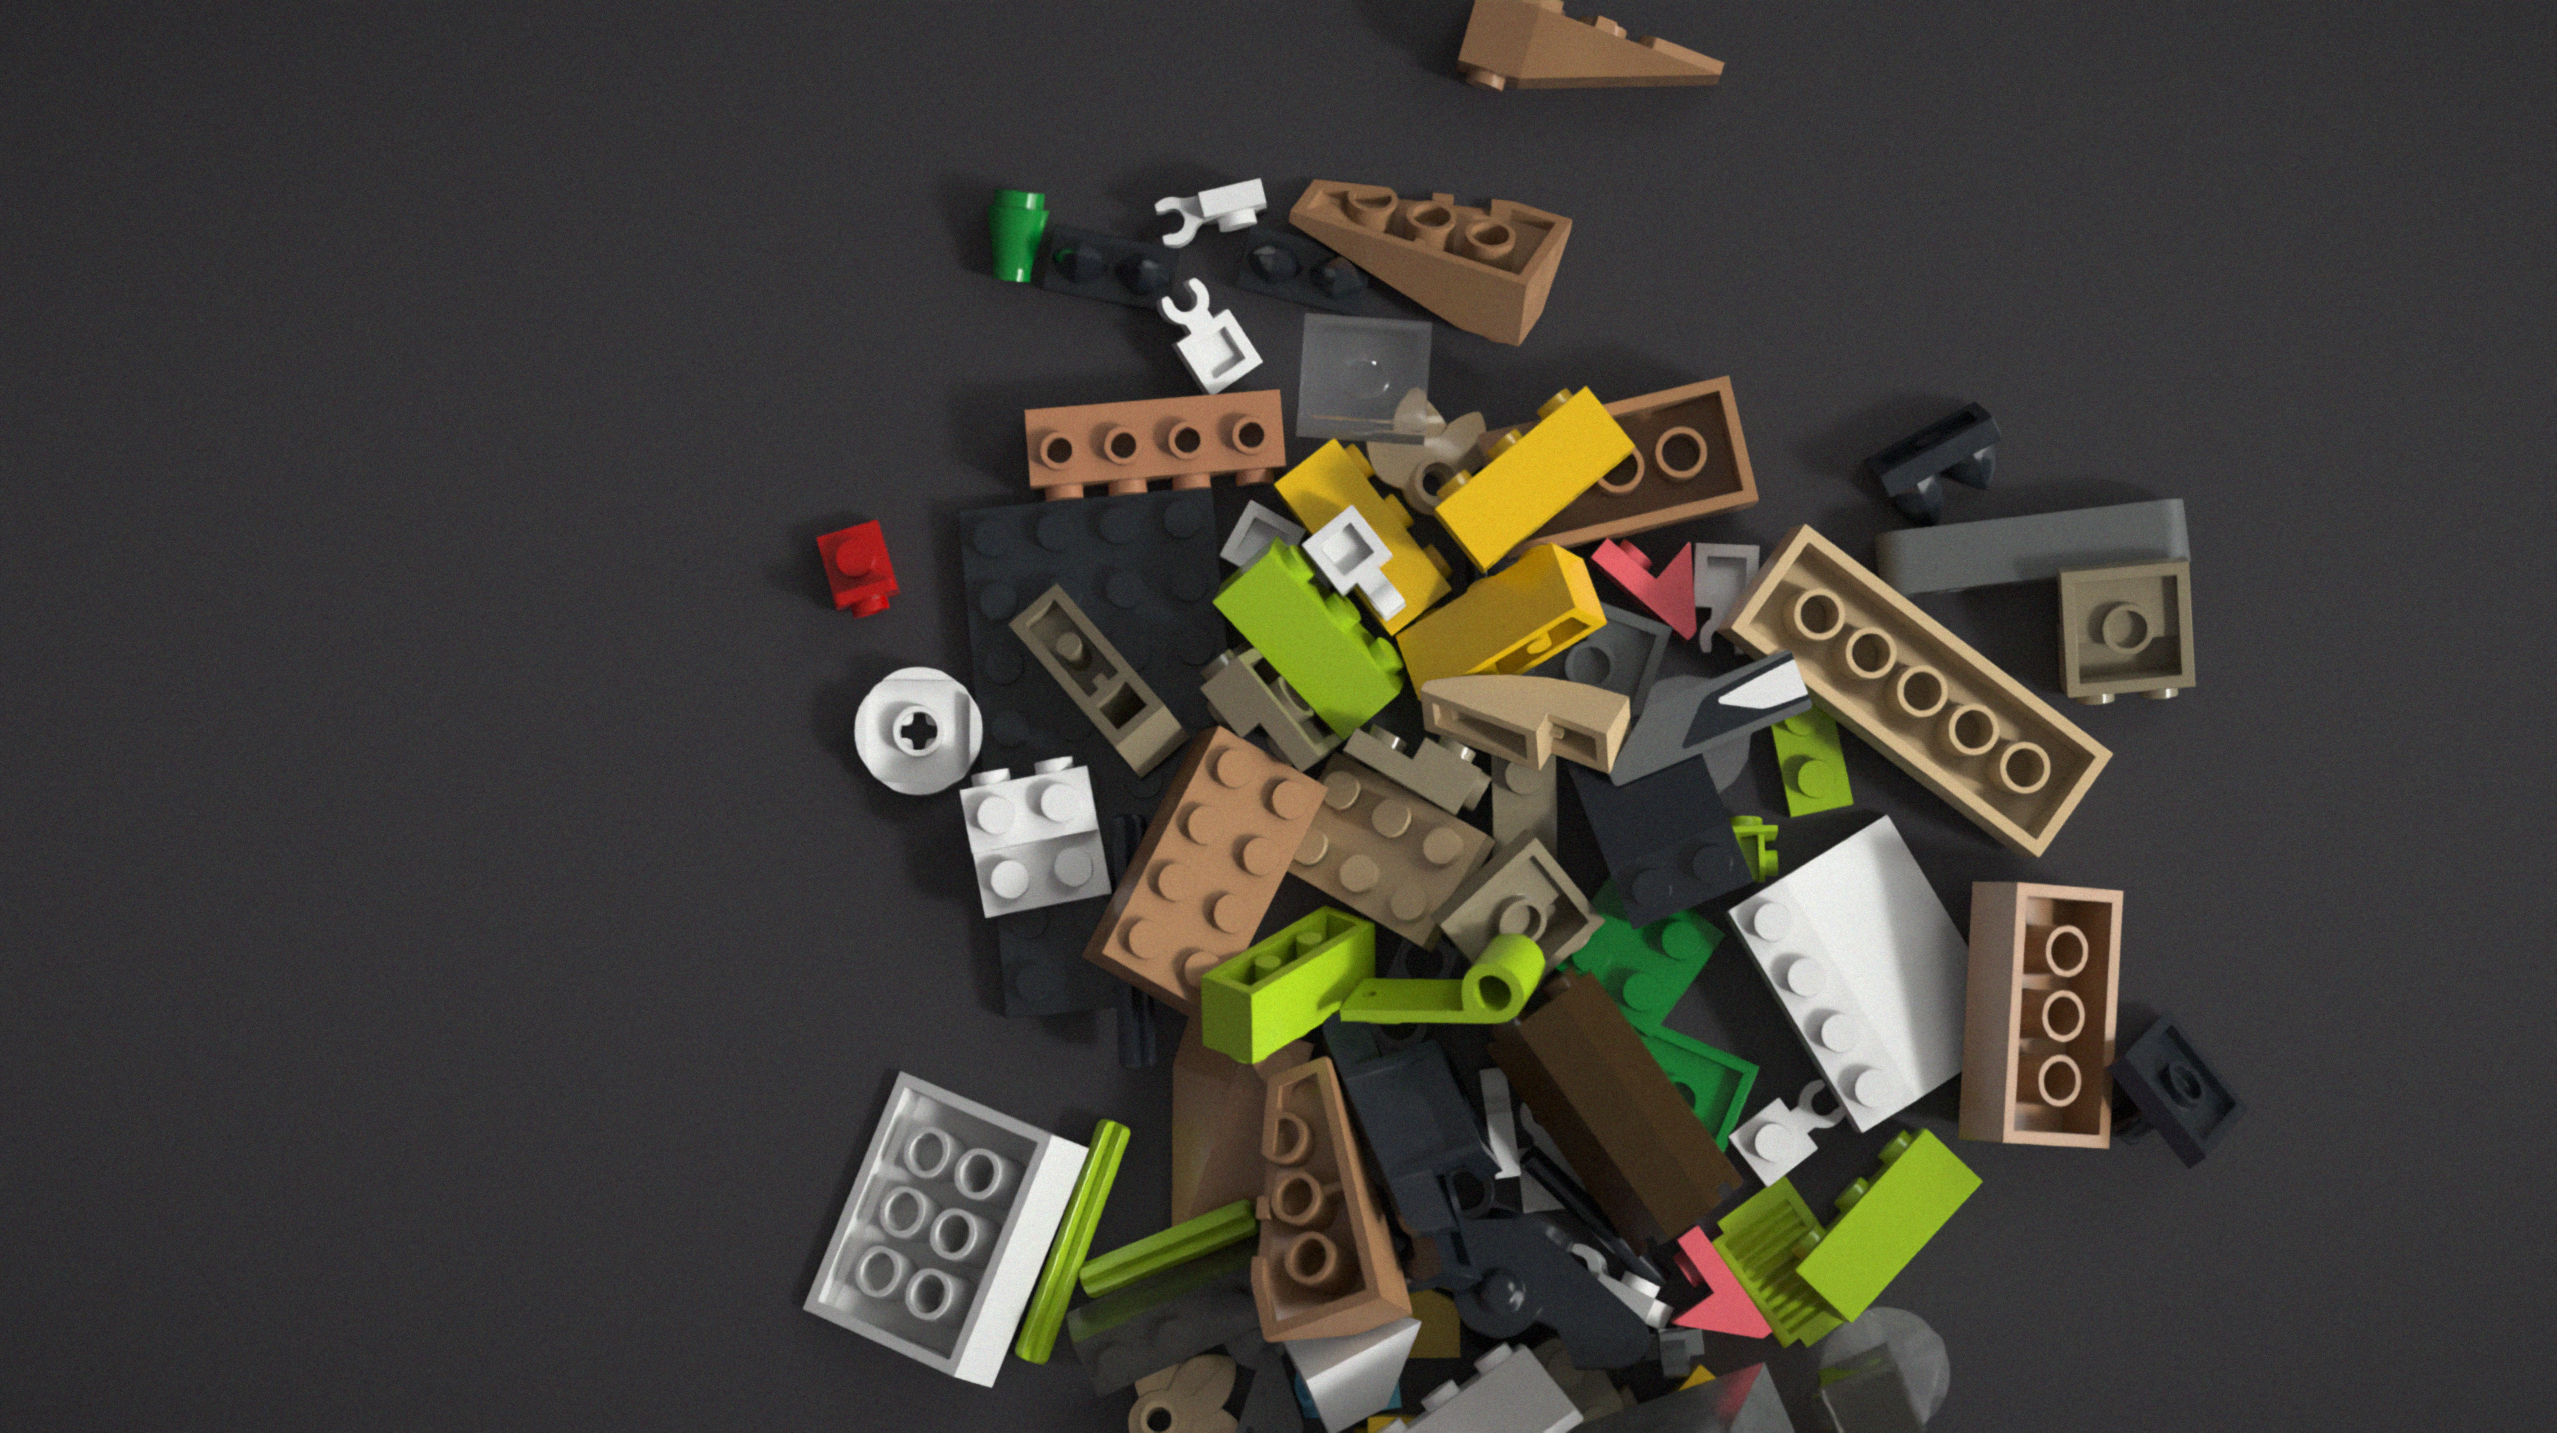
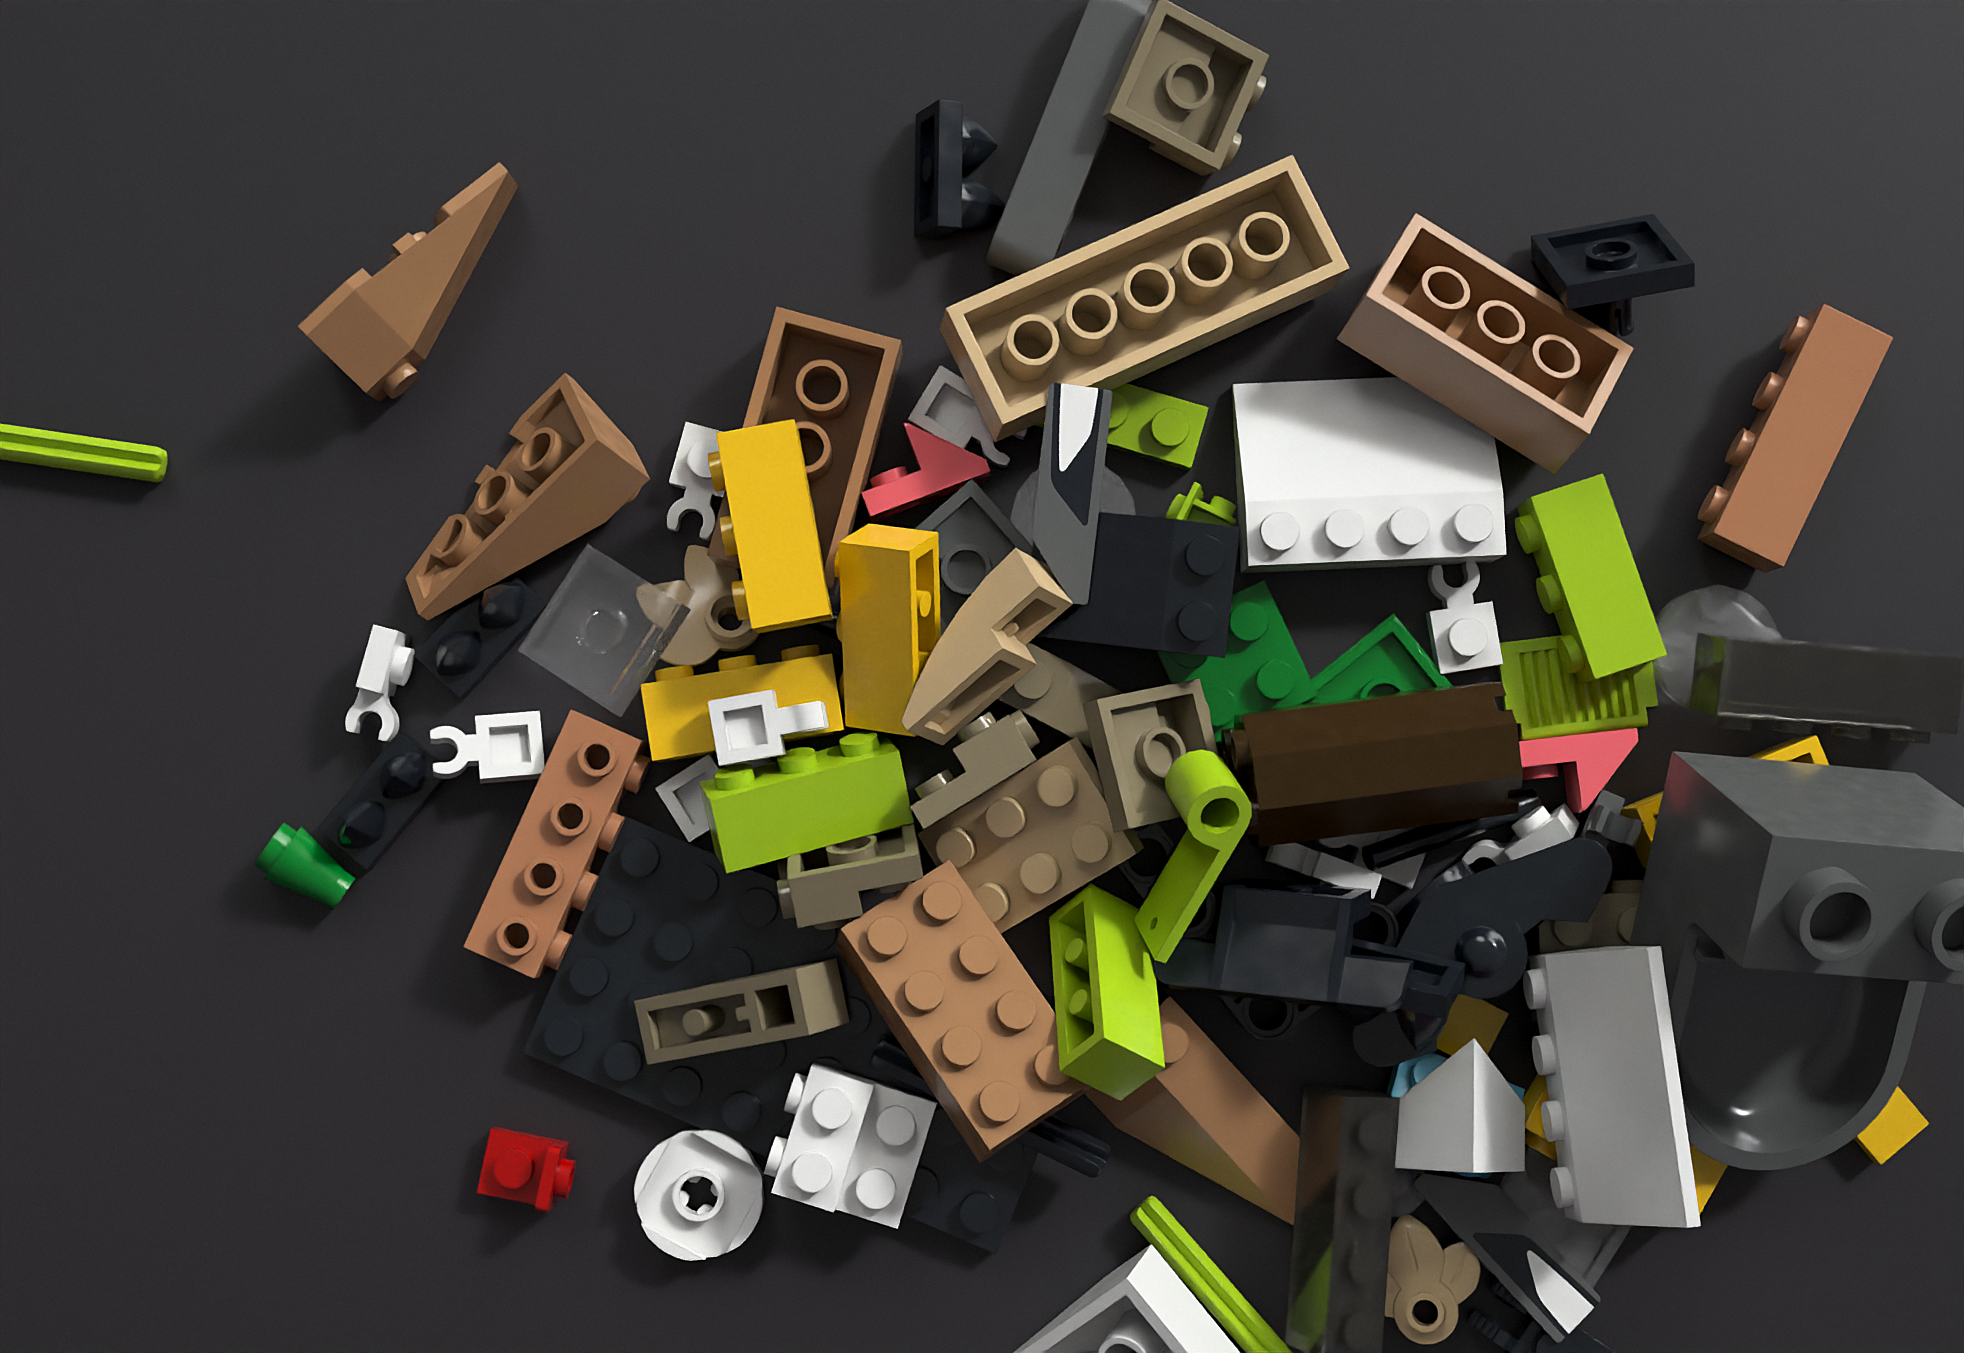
camera: 70 degrees left, 0 degrees up
lime axle [1078,1199,1260,1298] -> none
medium nougat wedge [1250,1056,1413,1342] -> none
none -> white plate [667,422,725,541]
none -> nougat brick [1697,304,1894,573]

